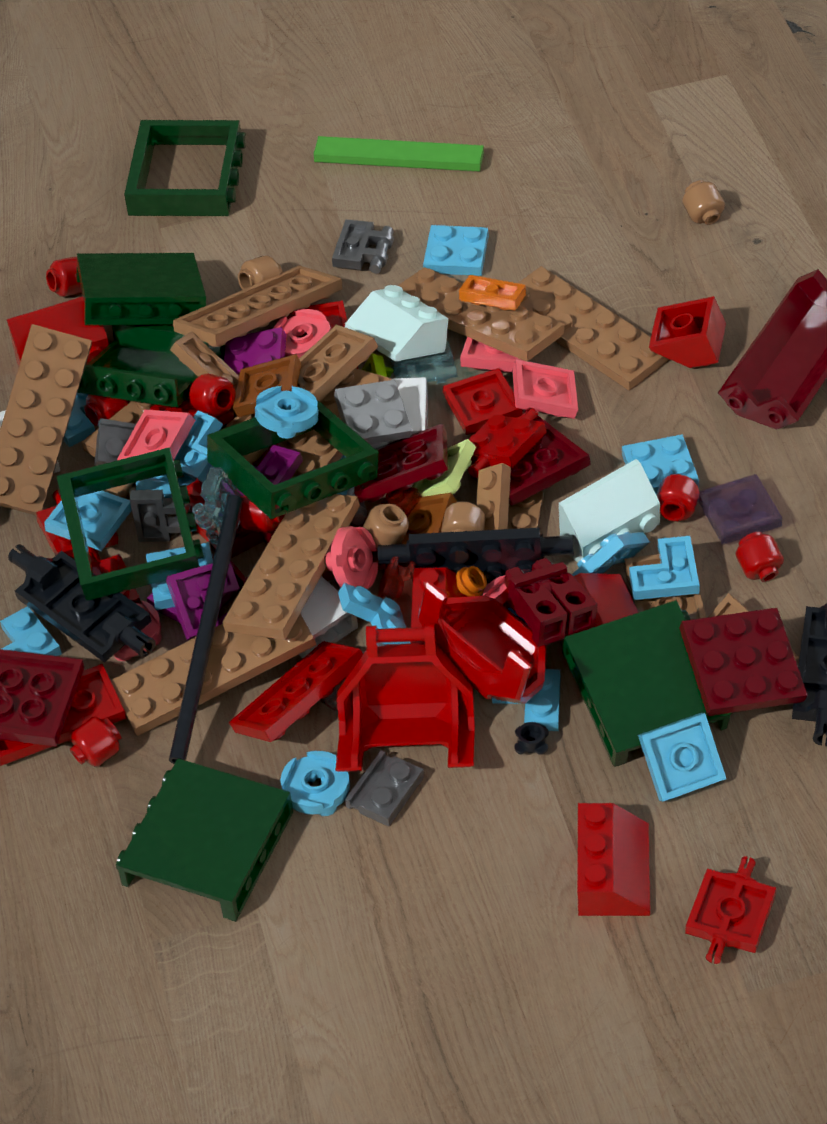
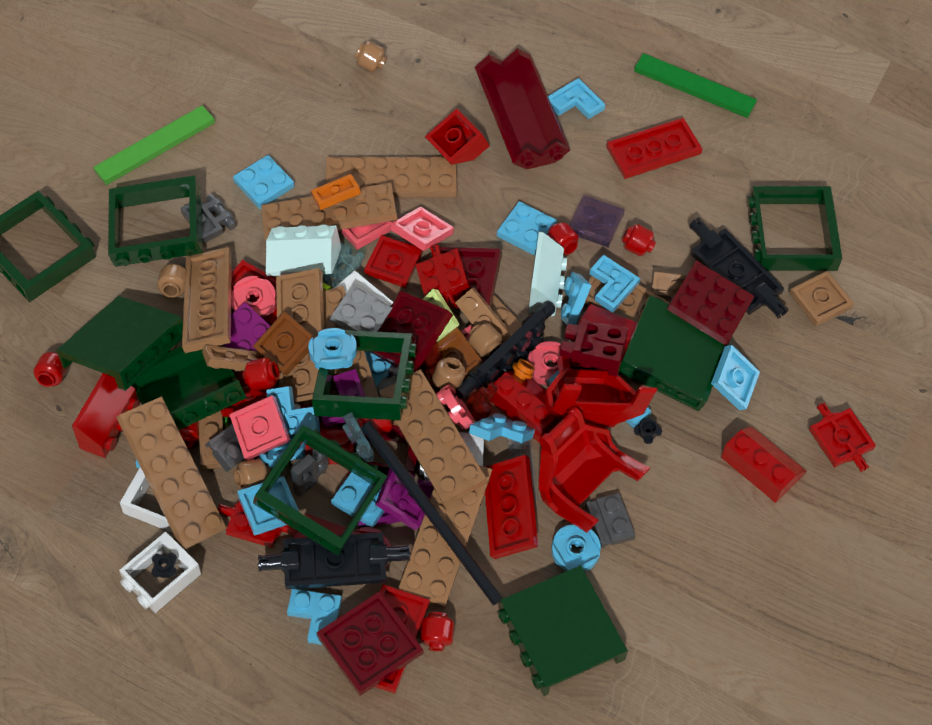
camera: 55 degrees left, 10 degrees up
none -> dark green window [108,175,203,267]

